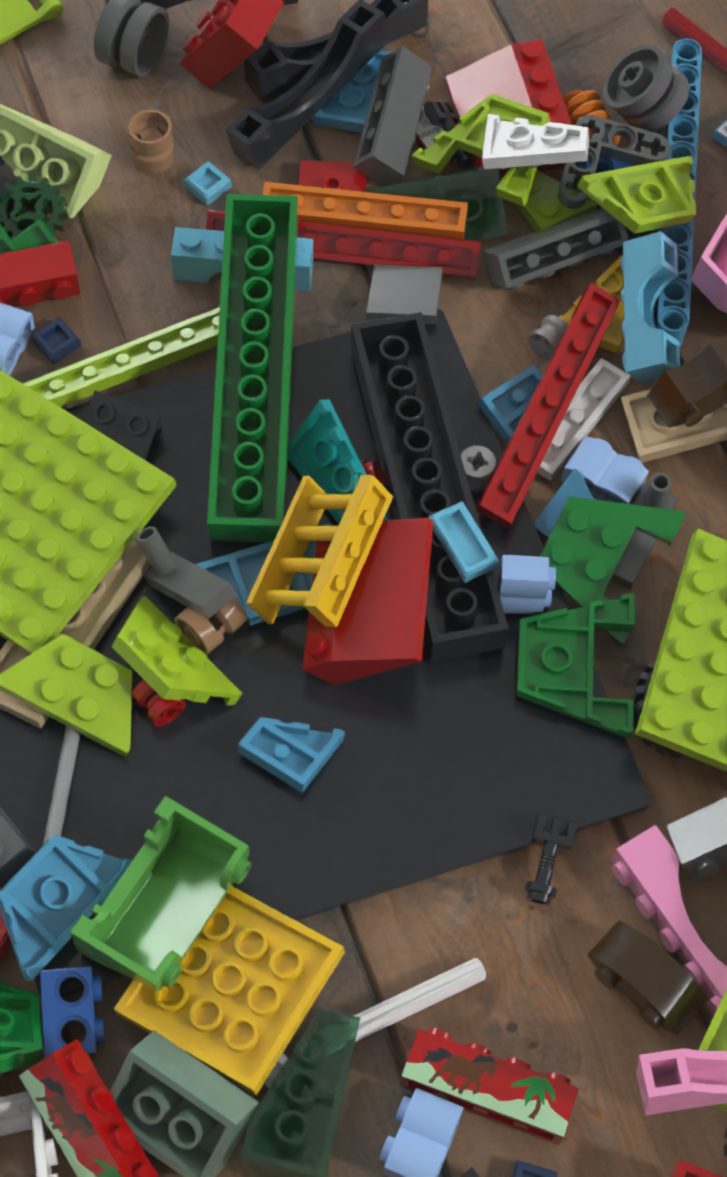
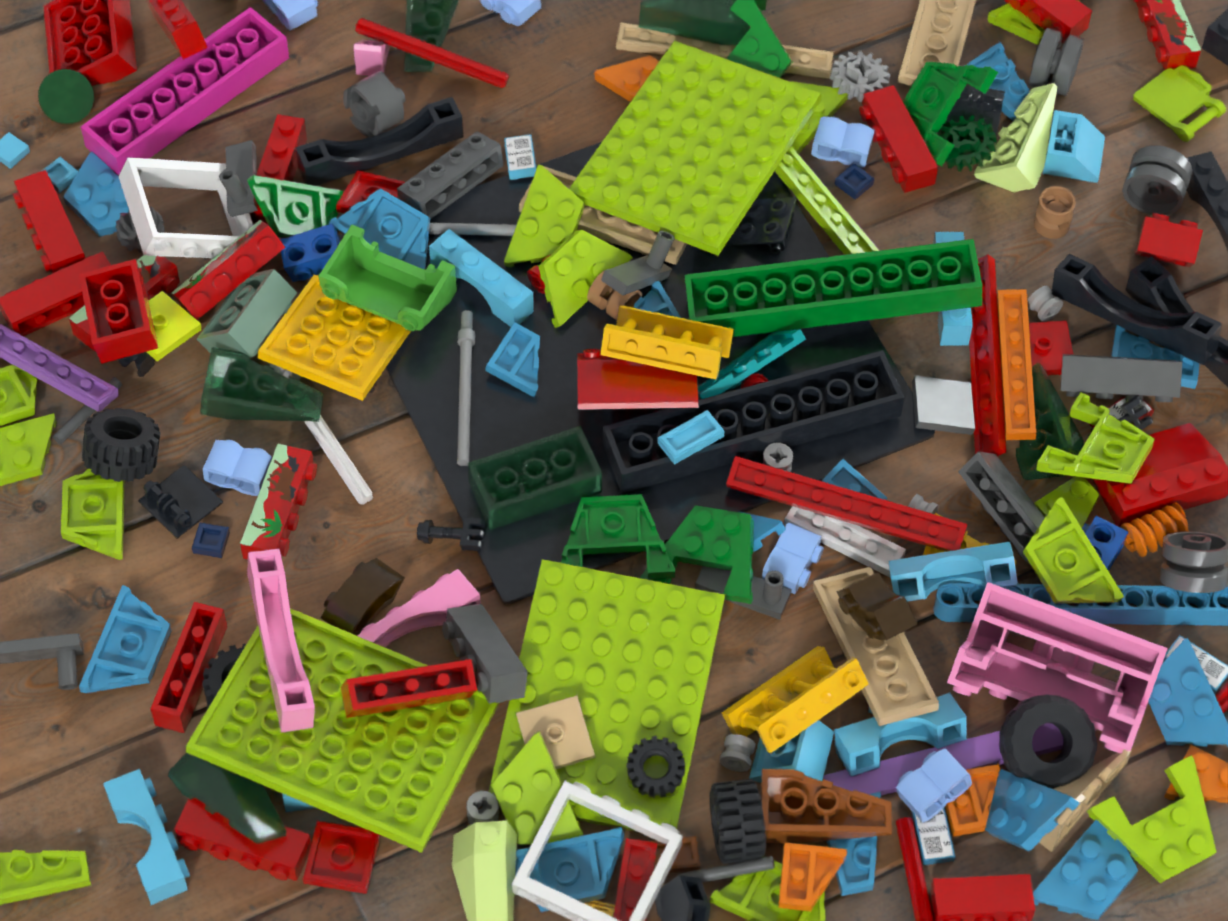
camera: 85 degrees right, 5 degrees down
medium azure tile [184,161,232,206] -> none
white wing [482,114,589,169] -> none
light blue brick [497,555,556,615] -> none
dark grey beam [557,115,670,209] -> none
none -> medium azure arch [429,229,534,327]
none -> light grey bar [457,311,475,466]
none -> clear green brick [467,426,602,530]
none -> light grey wheel [1027,286,1063,322]
none -> medium azure slope [1043,110,1105,183]

